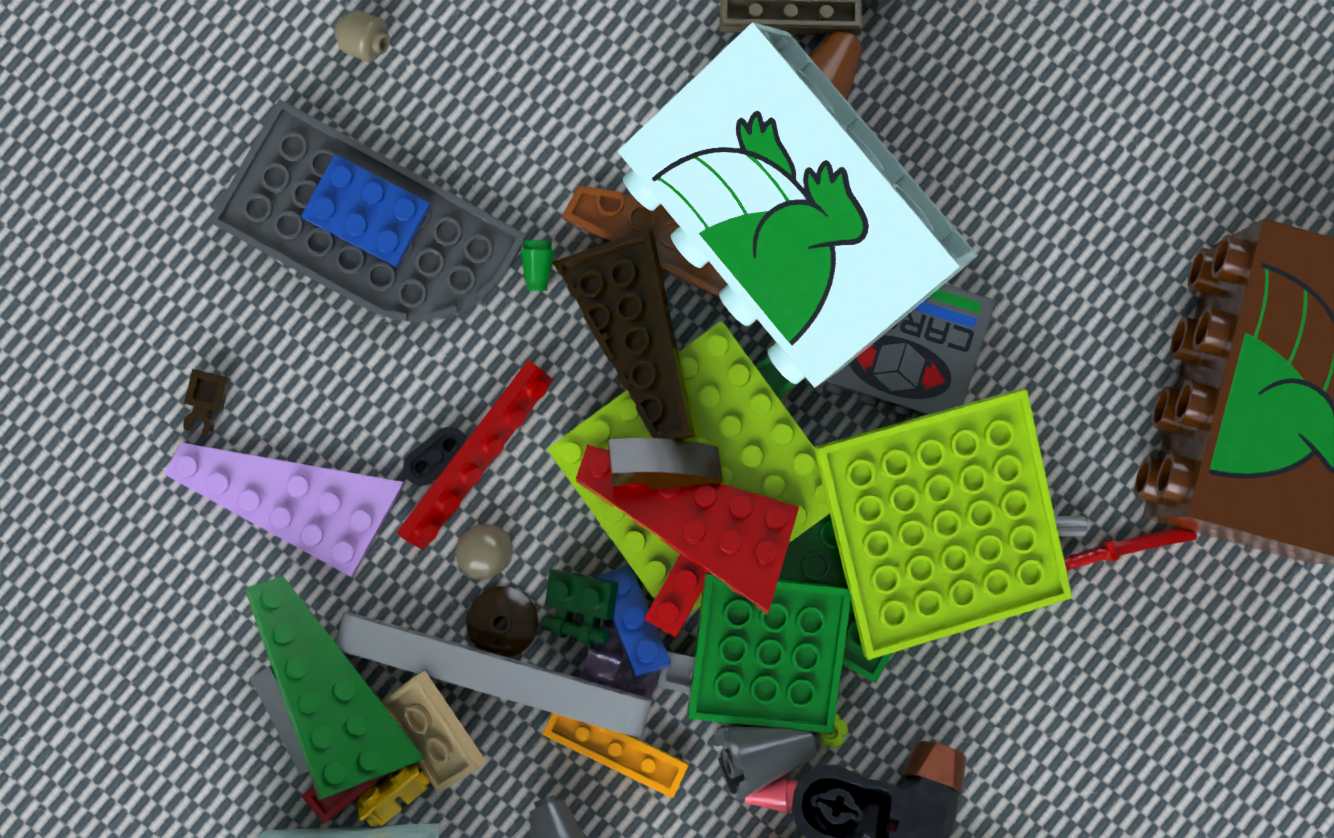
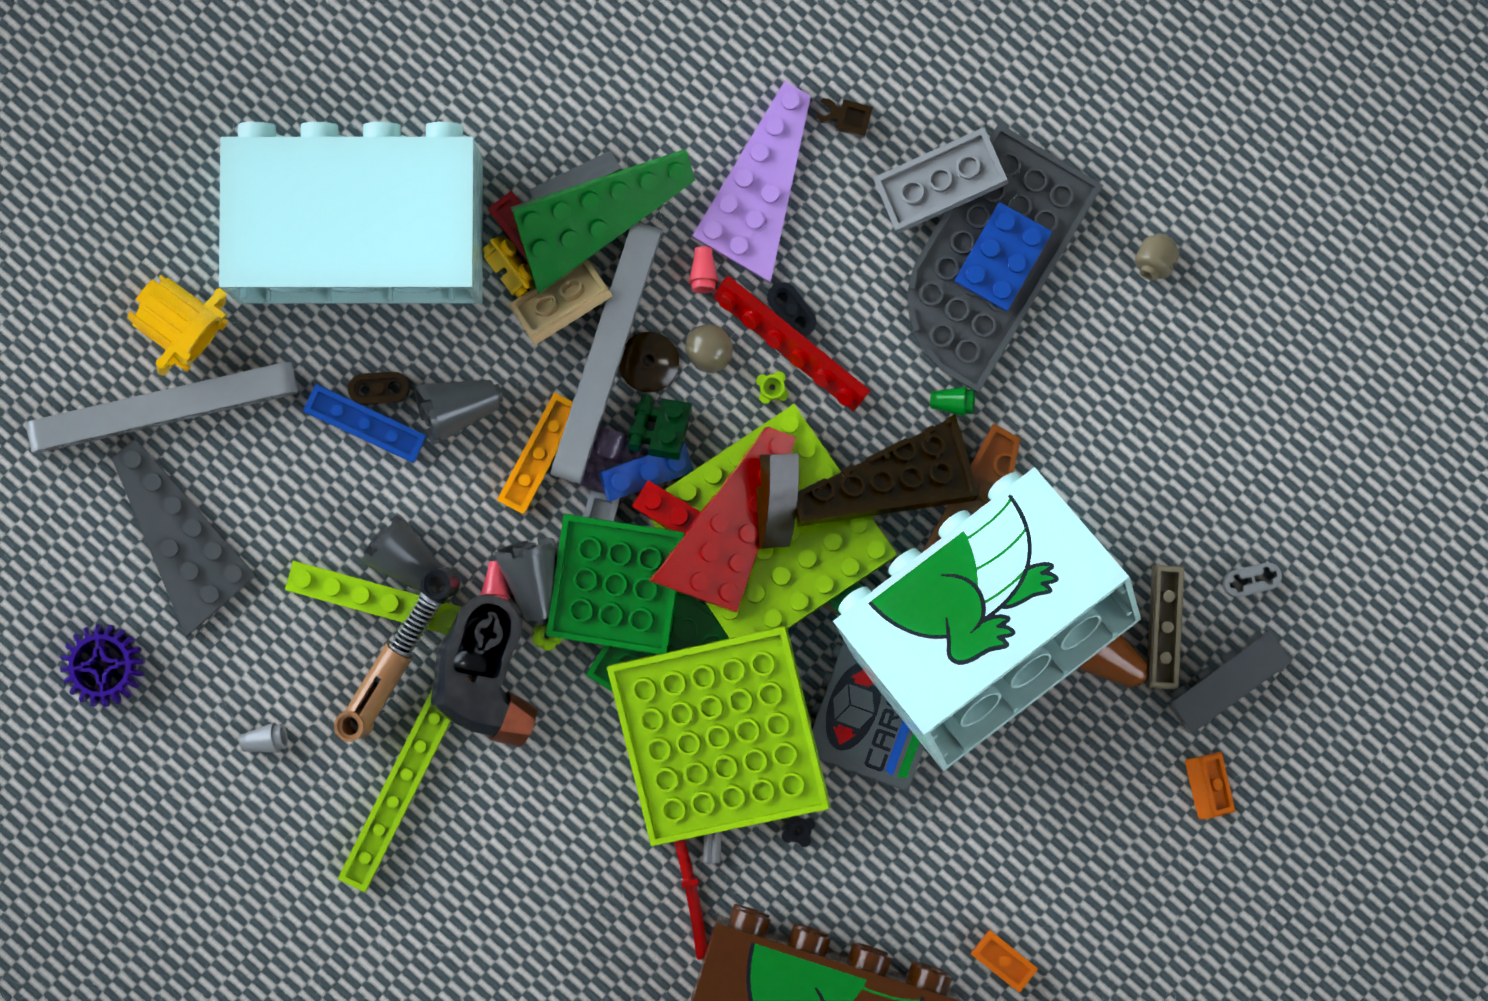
camera: 85 degrees right, 0 degrees up
none -> coral cone [688,246,719,294]
none -> lime plate [756,371,789,404]
none -> black plate [782,816,816,847]
none -> light grey plate [873,127,1009,234]
none -> orange plate [970,930,1038,993]

